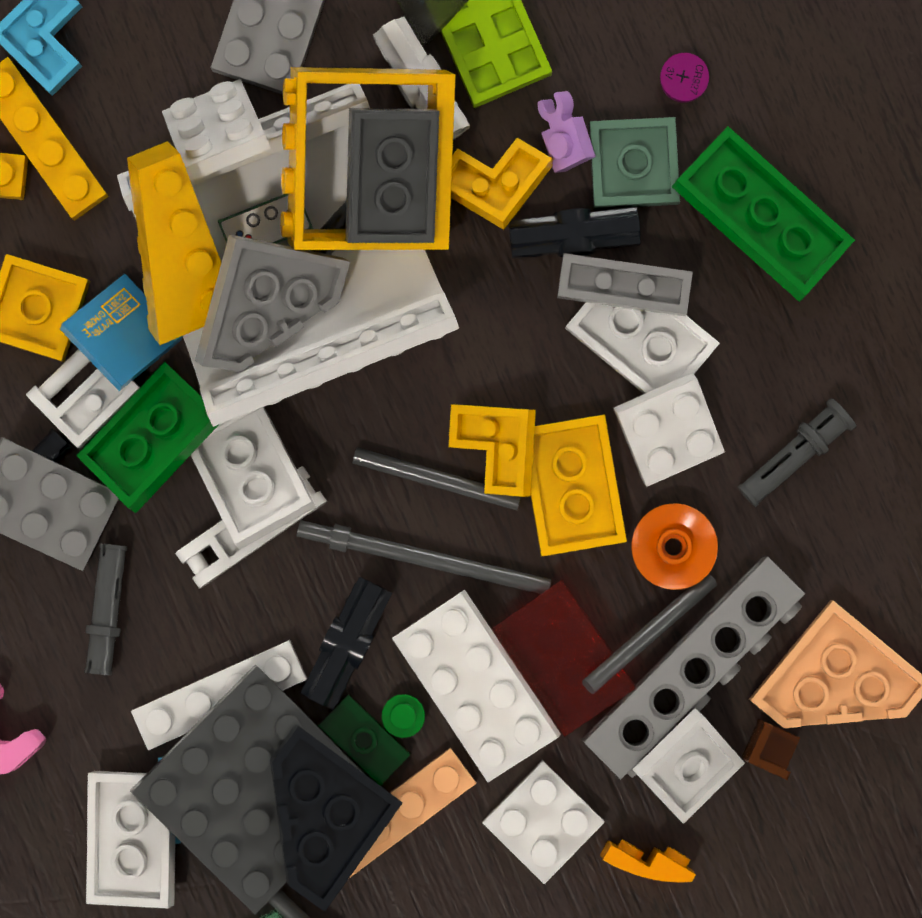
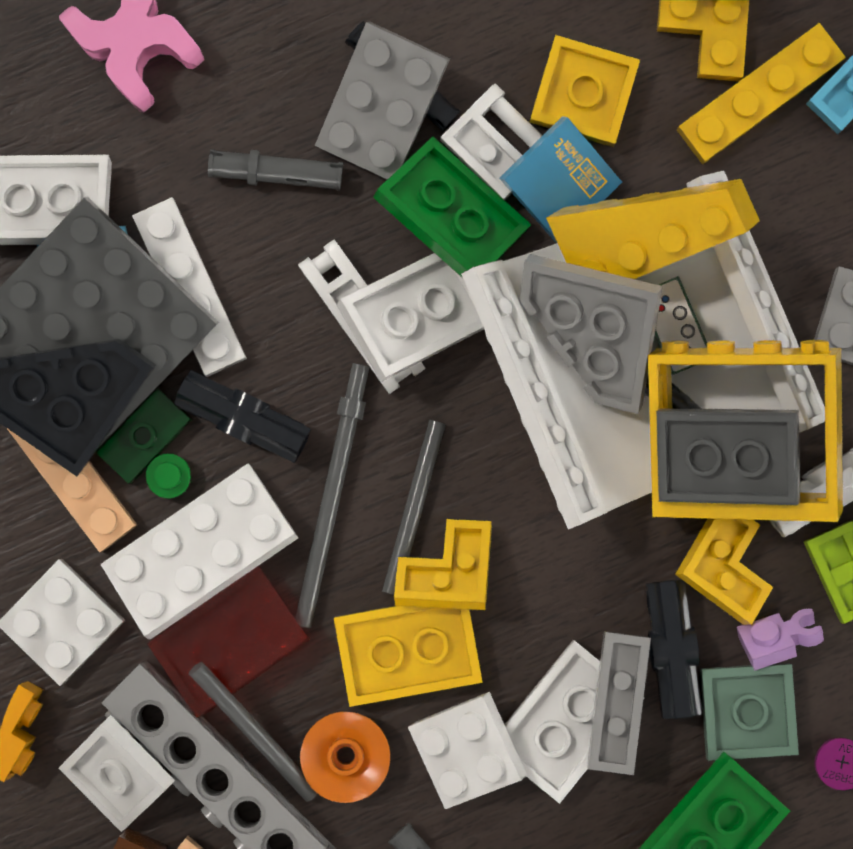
camera: 90 degrees right, 0 degrees up
white plate [162,79,271,182] -> none

